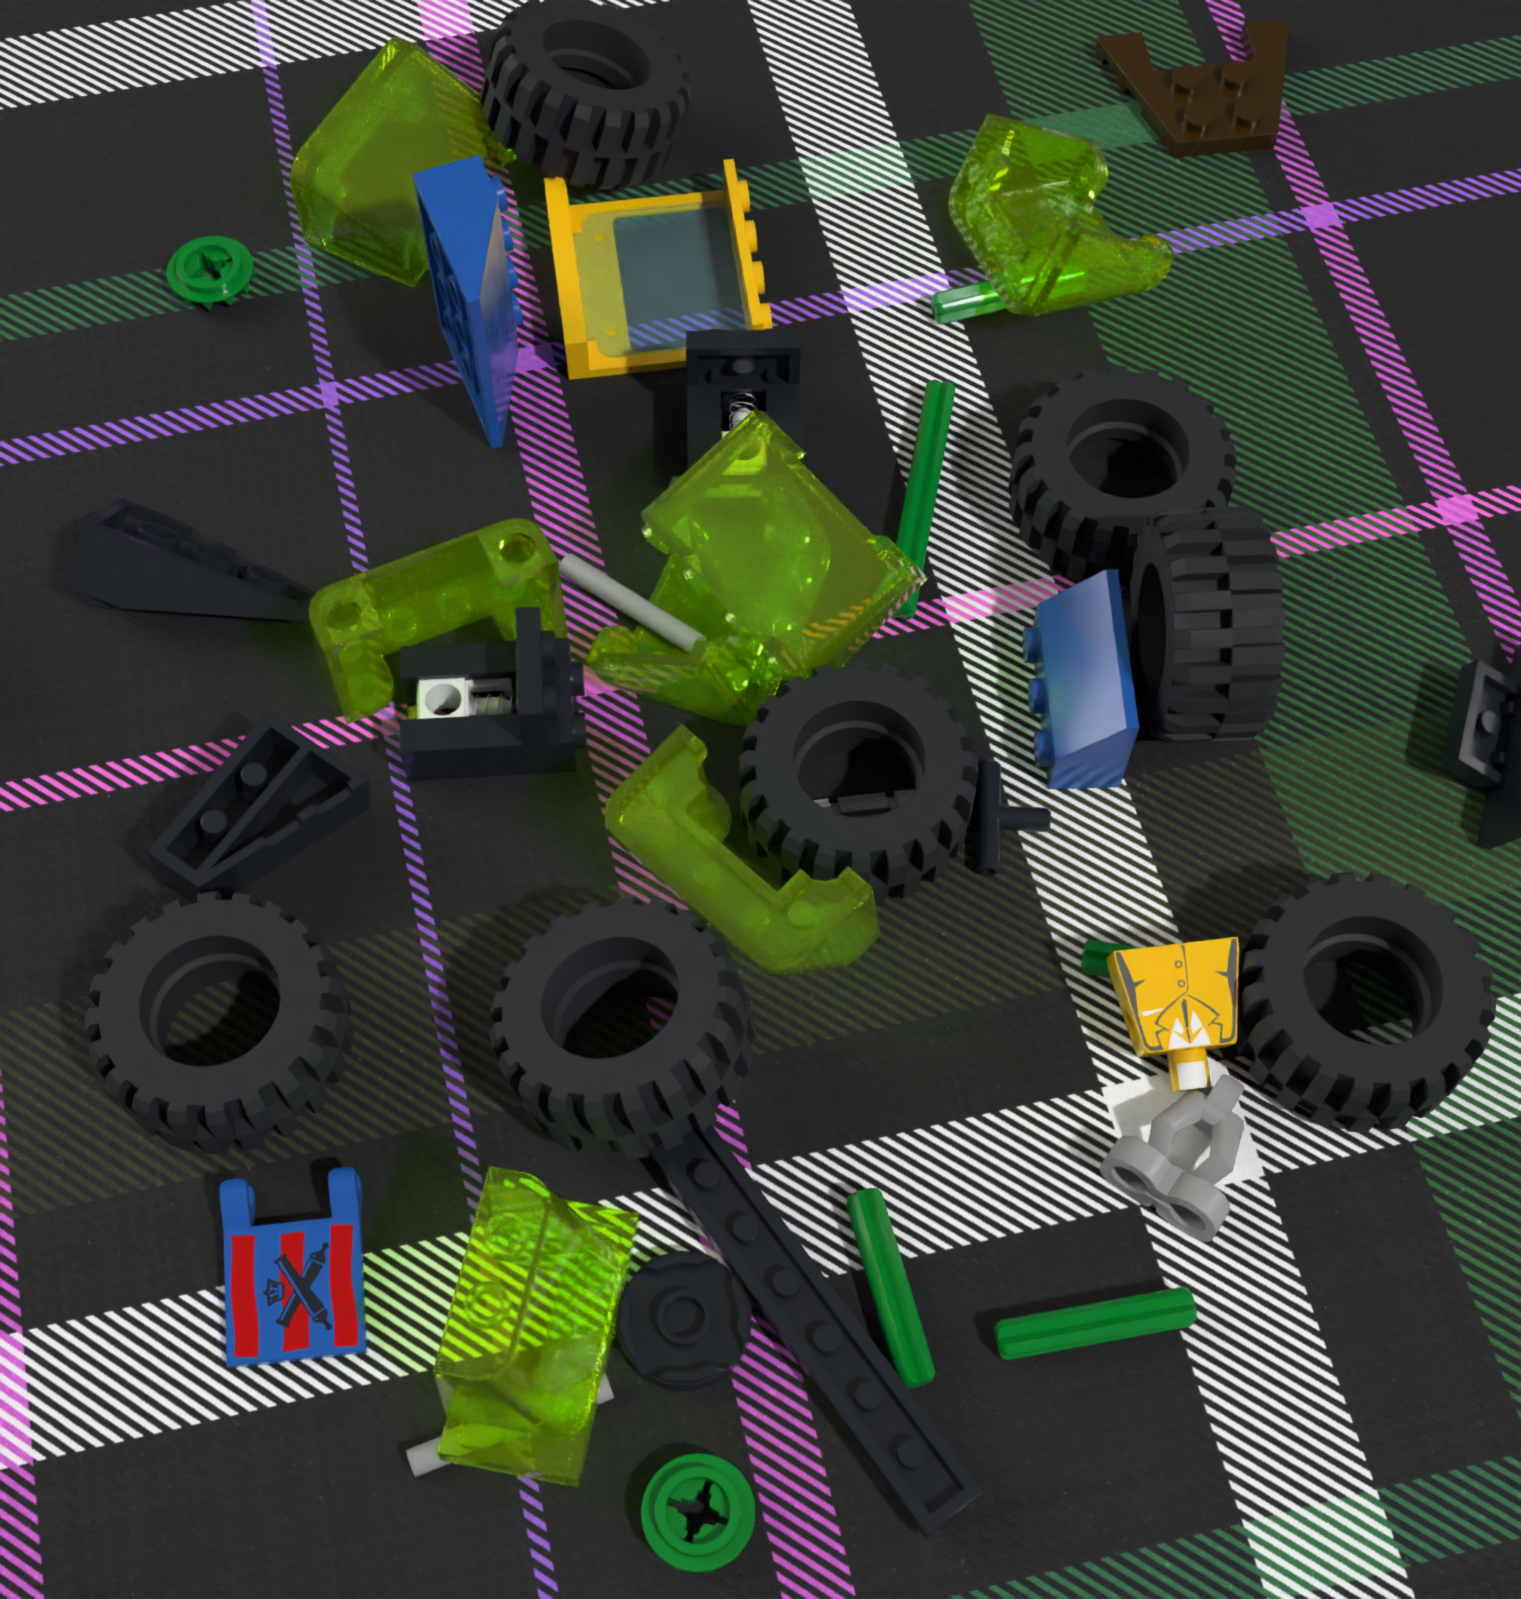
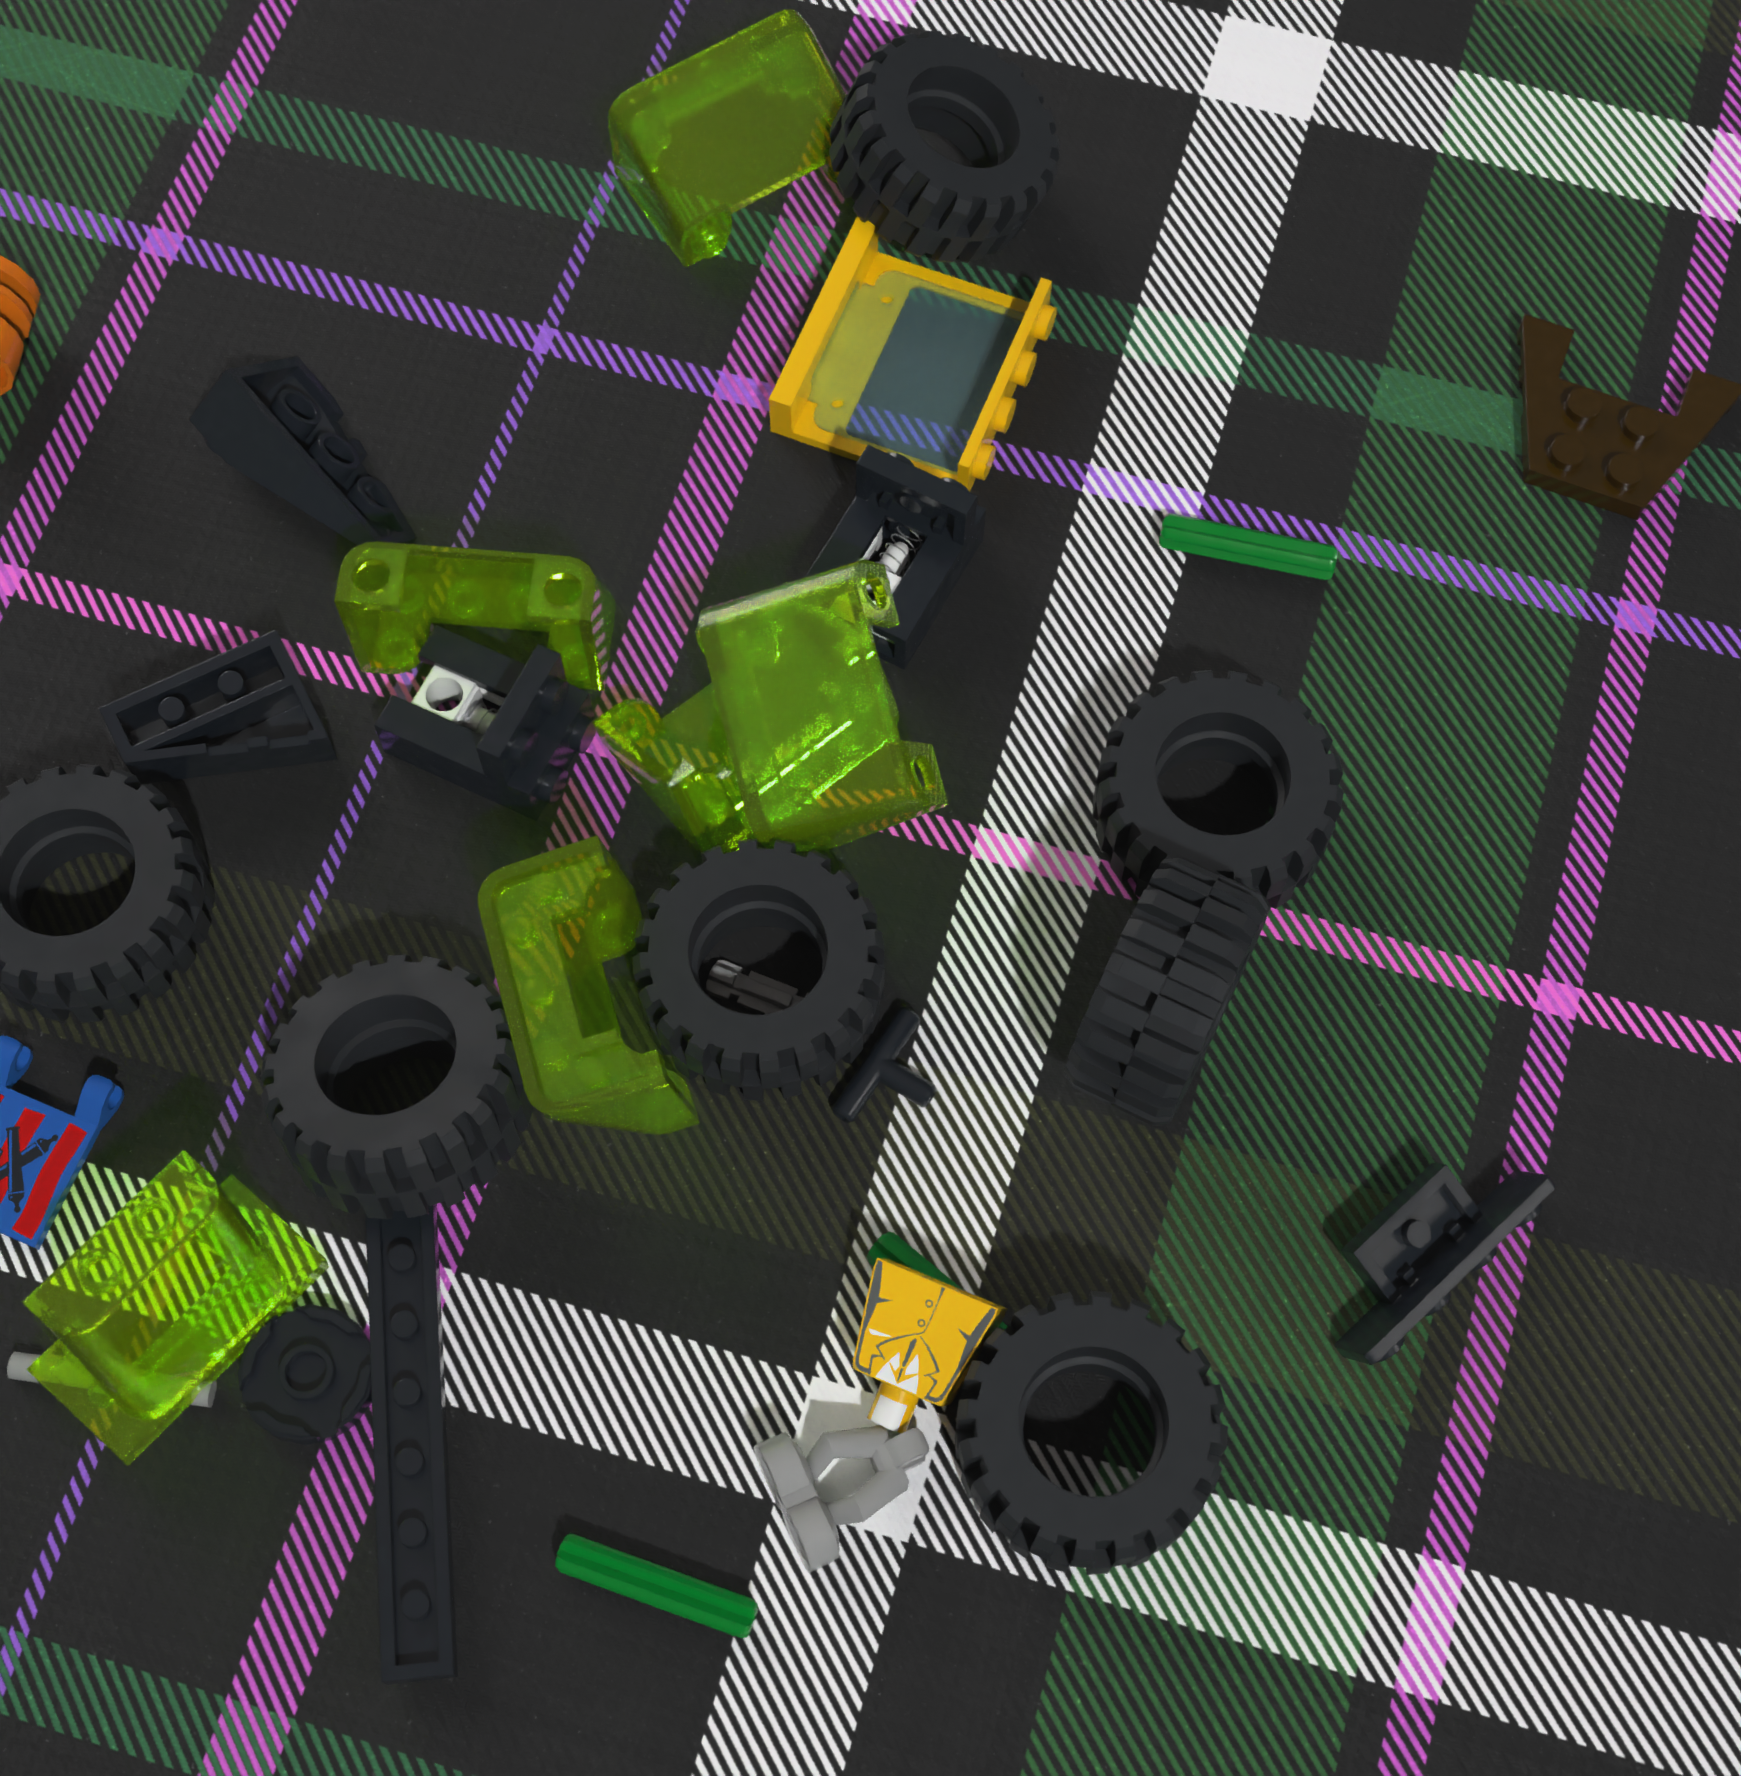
camera: 30 degrees right, 5 degrees up
green gear [167,236,256,311] -> none
blue slope [412,155,523,450] -> none
light grey bar [559,553,707,656] -> none
green gear [641,1453,755,1574] -> none
green axle [846,1188,935,1389] -> none
green axle [884,379,955,620] -> none
clear neon green windscreen [949,113,1176,317] -> none
blue slope [1023,569,1139,789] -> none

